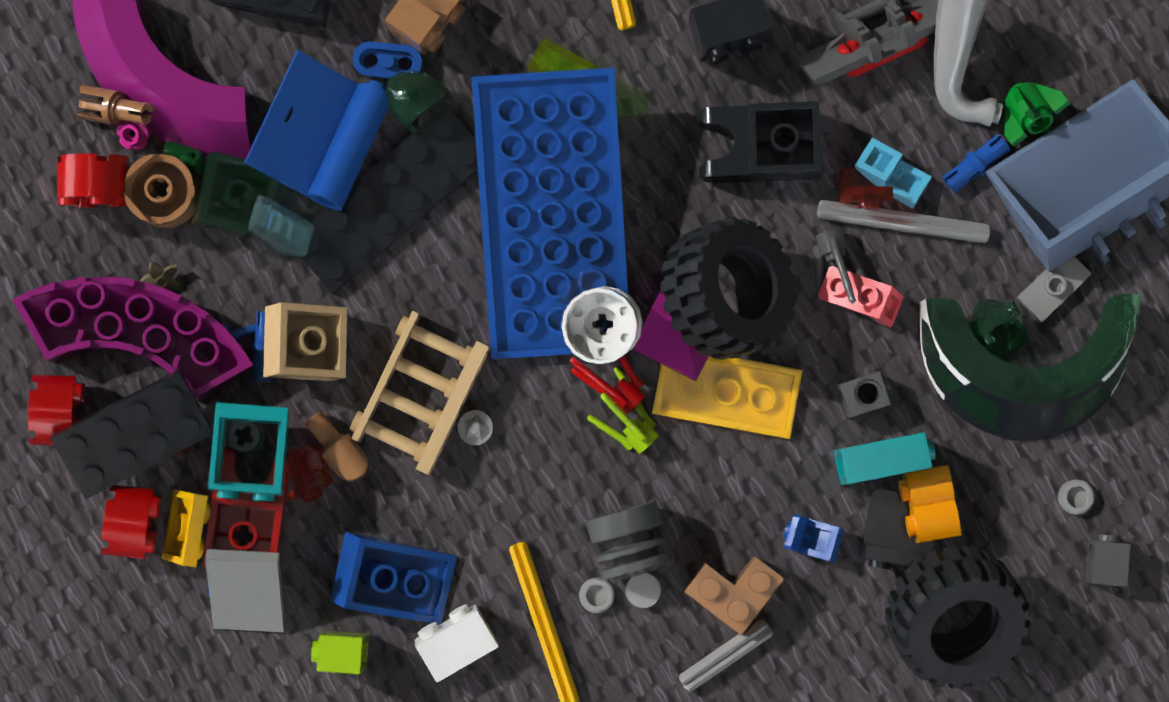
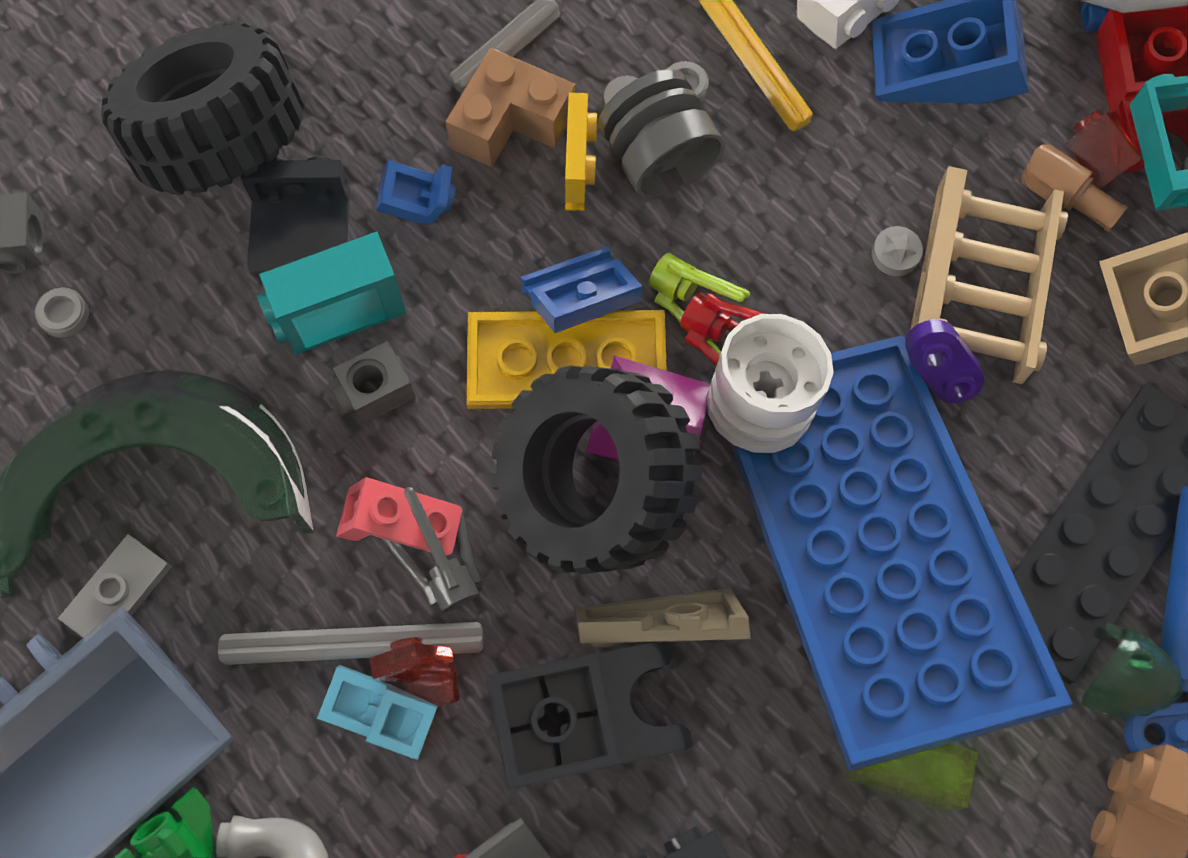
camera: 165 degrees right, 15 degrees down
light orange brick [898,465,962,543] -> none
blue pin [942,133,1011,194] -> none
clear green helmet [963,299,1028,357] -> none
none -> blue plate [521,247,642,333]
none -> yellow plate [565,93,597,211]
none -> dark tan wing [575,588,751,647]
none -> dark purple plate [905,319,984,403]

